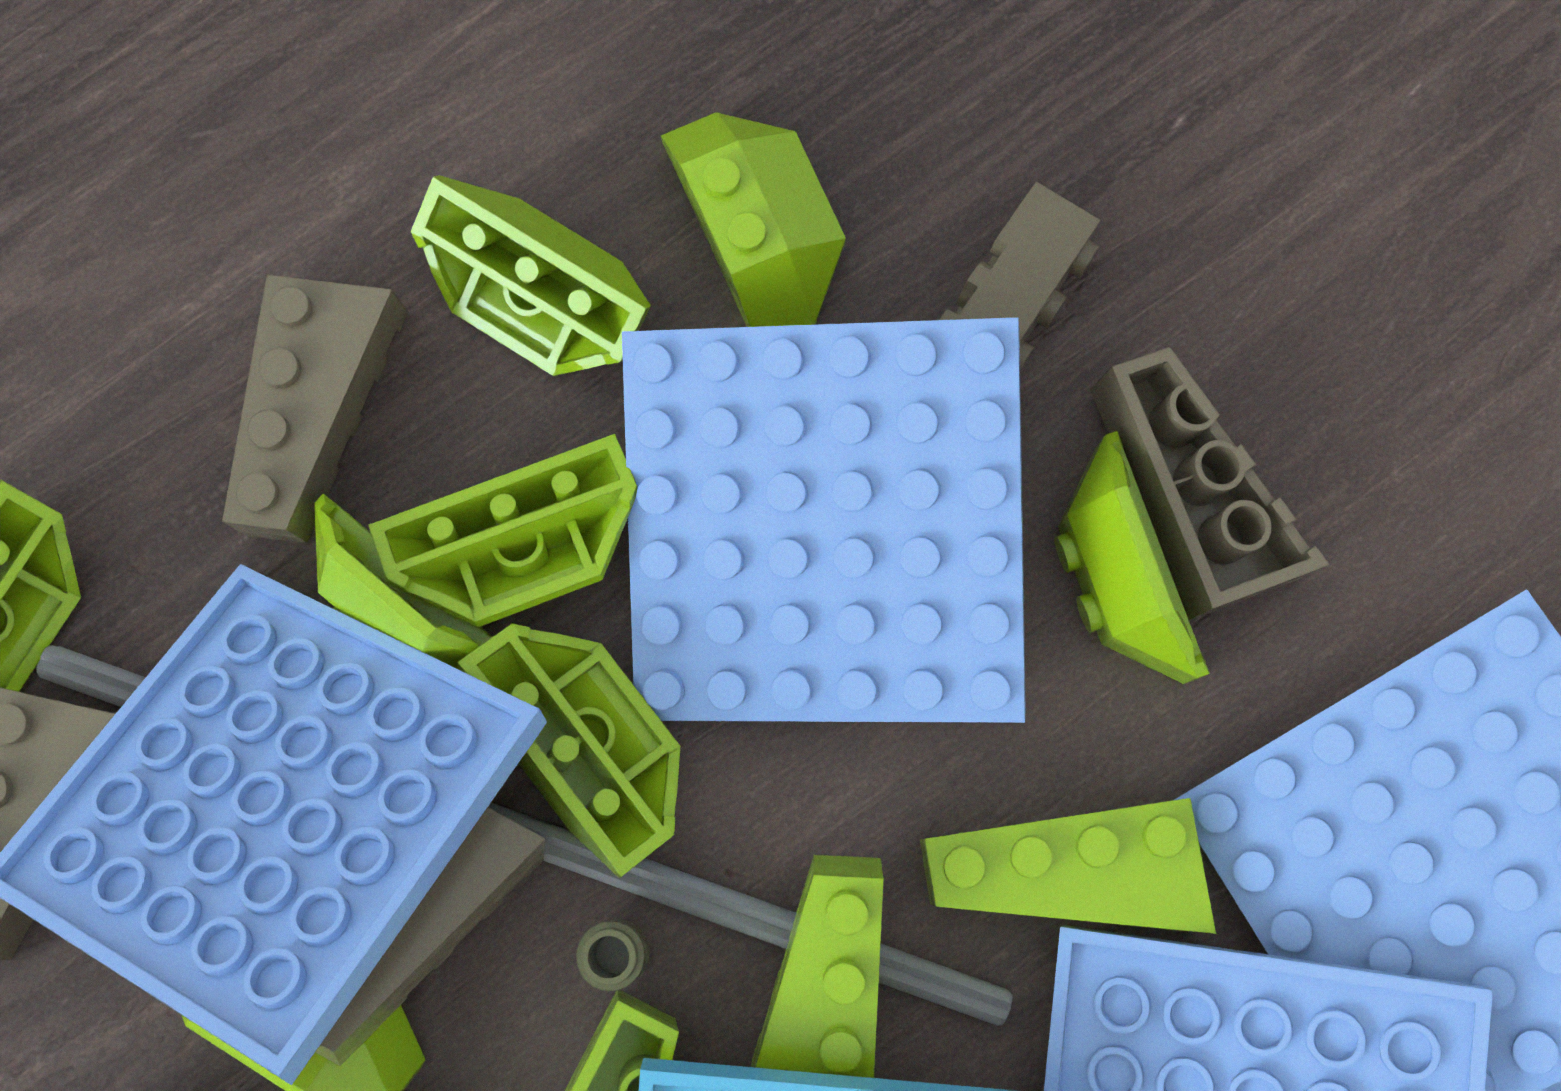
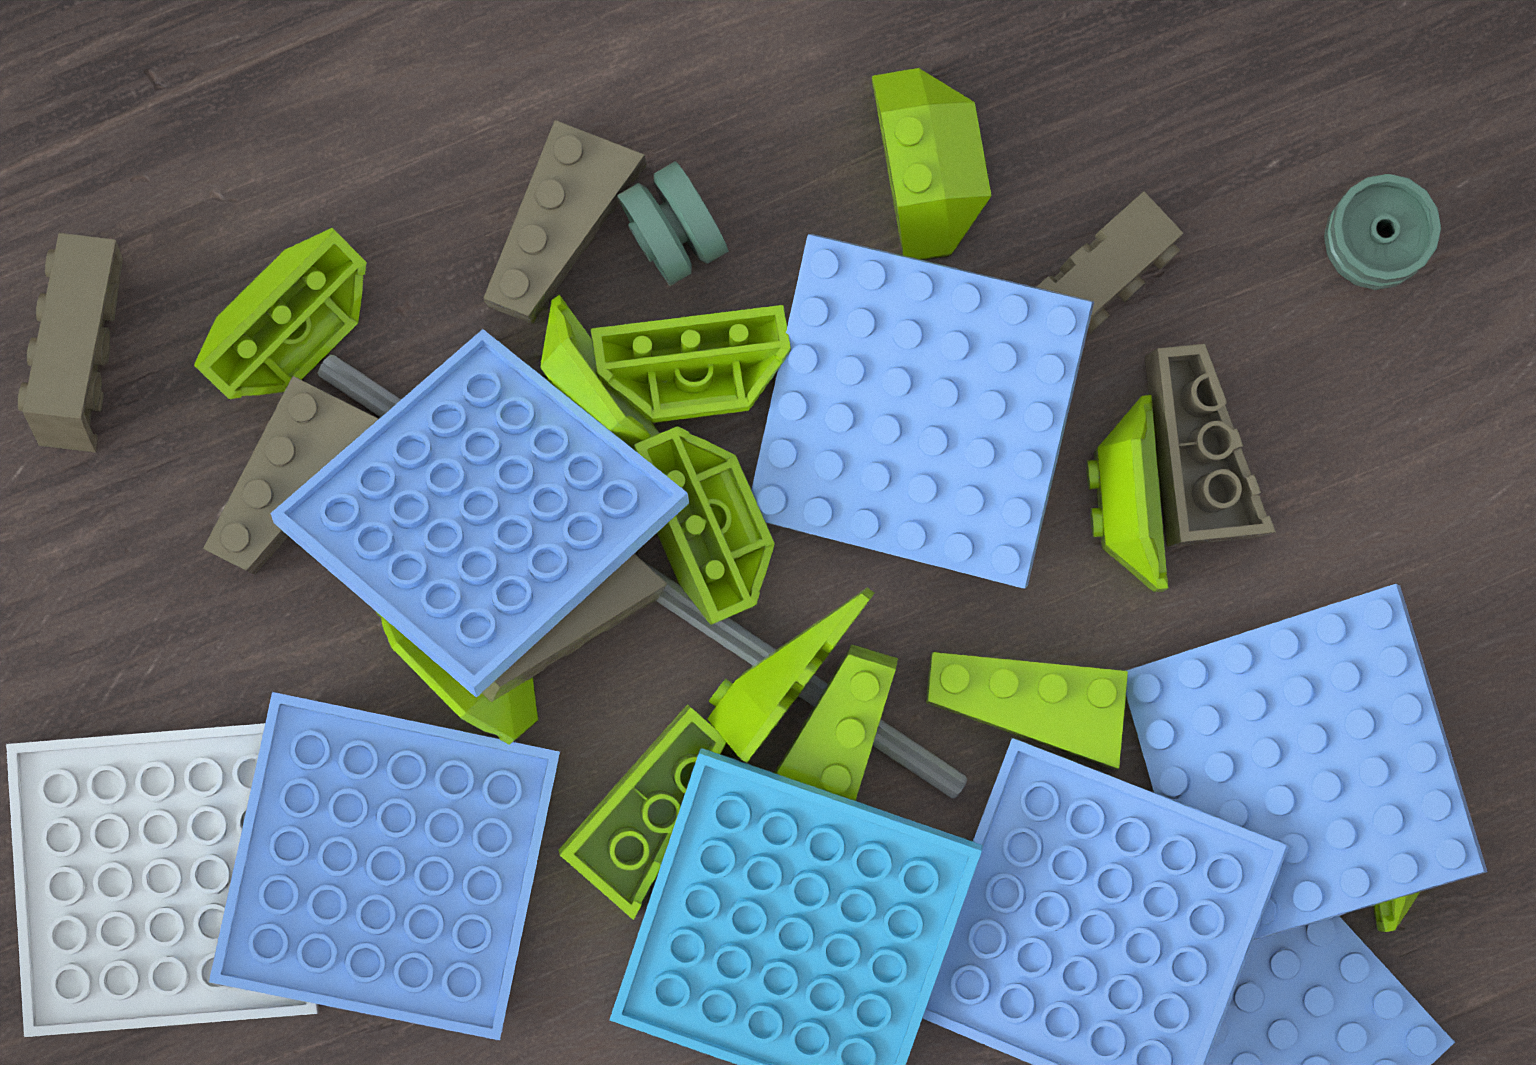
camera: 15 degrees right, 5 degrees up
lime wedge [411,175,651,376] -> none
olive brick [576,919,650,991] -> none
none -> sand green wheel [617,161,729,286]
none -> lime wedge [707,587,875,763]
none -> sand green wheel [1324,174,1441,290]

